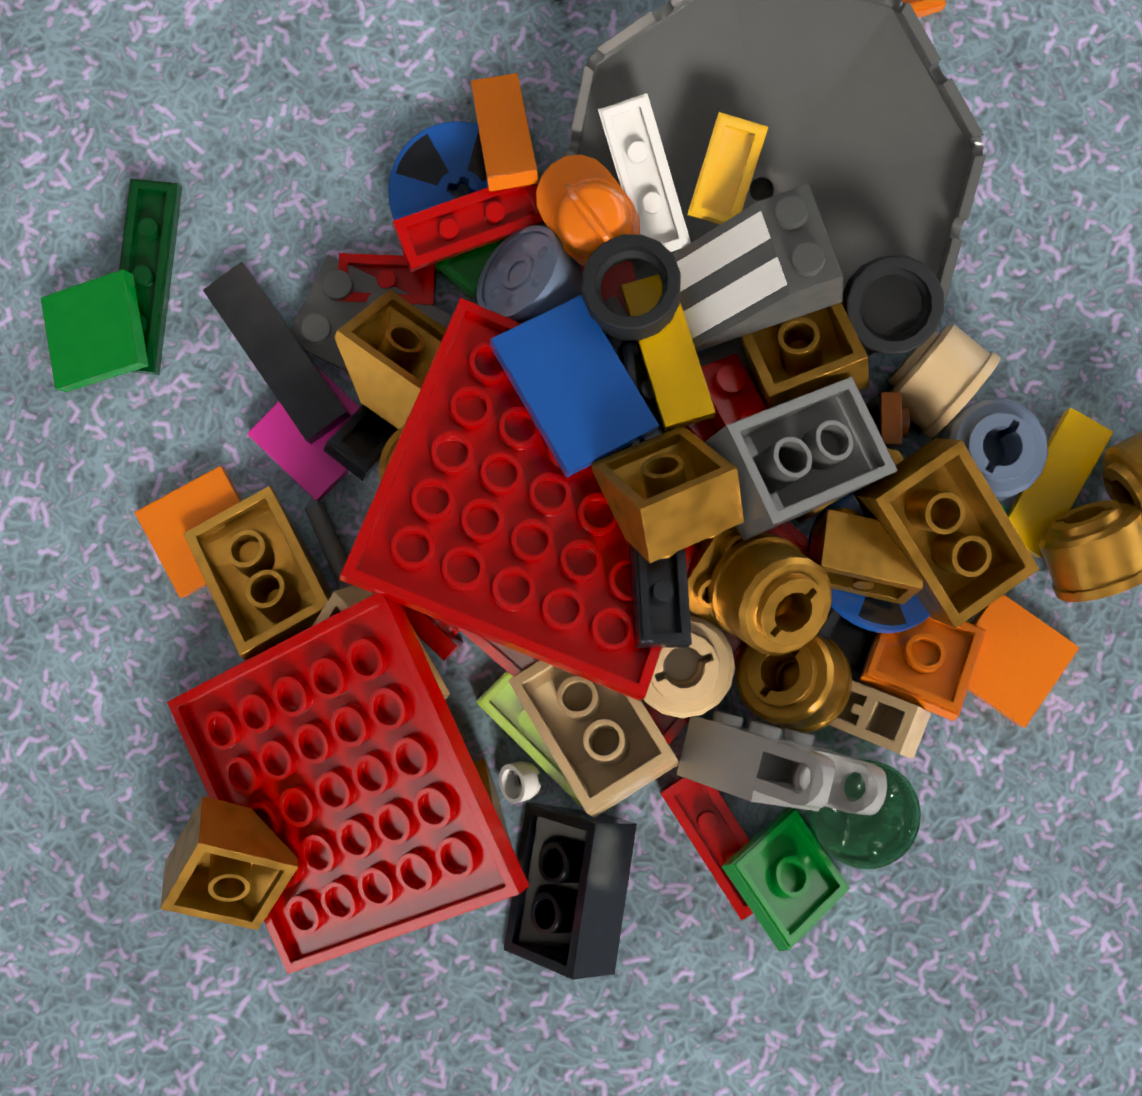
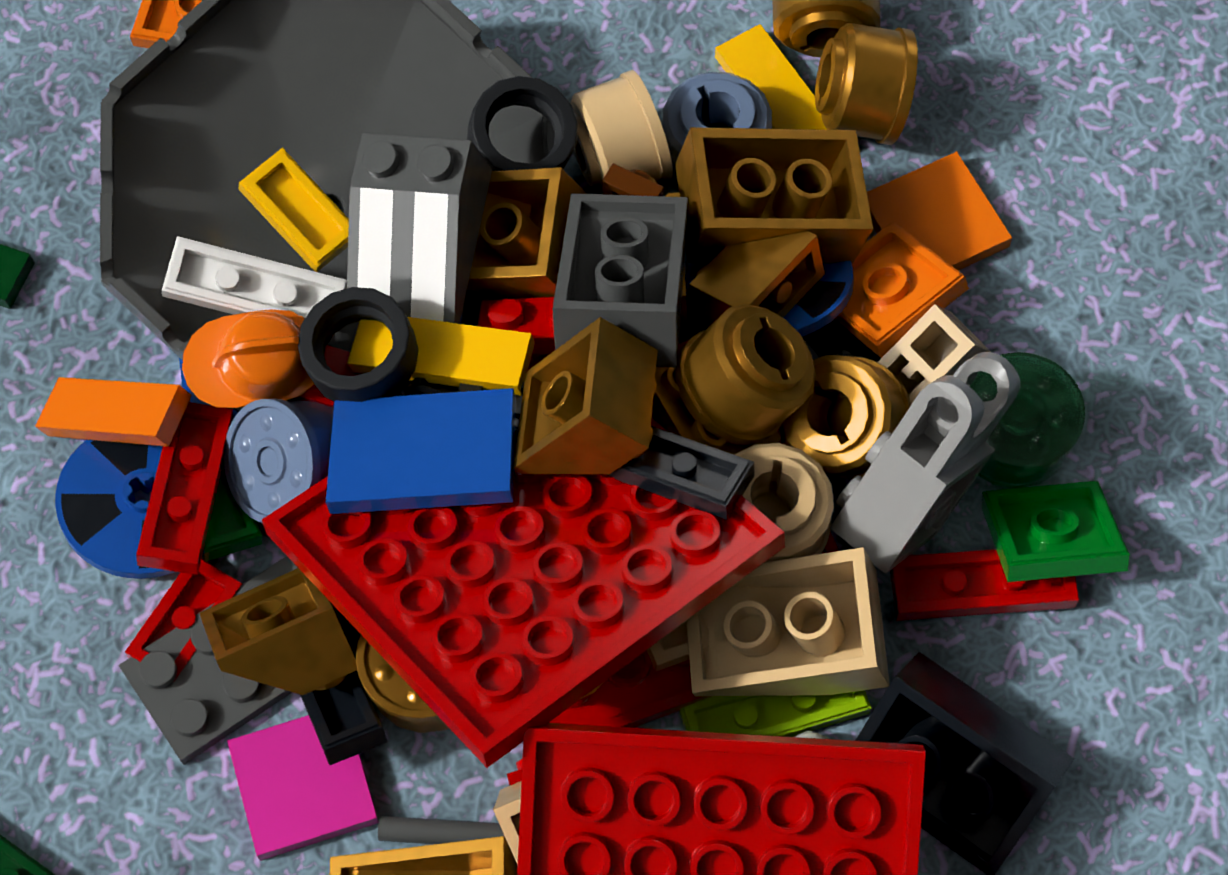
camera: 60 degrees left, 20 degrees down
black tile [203,262,351,445] -> none

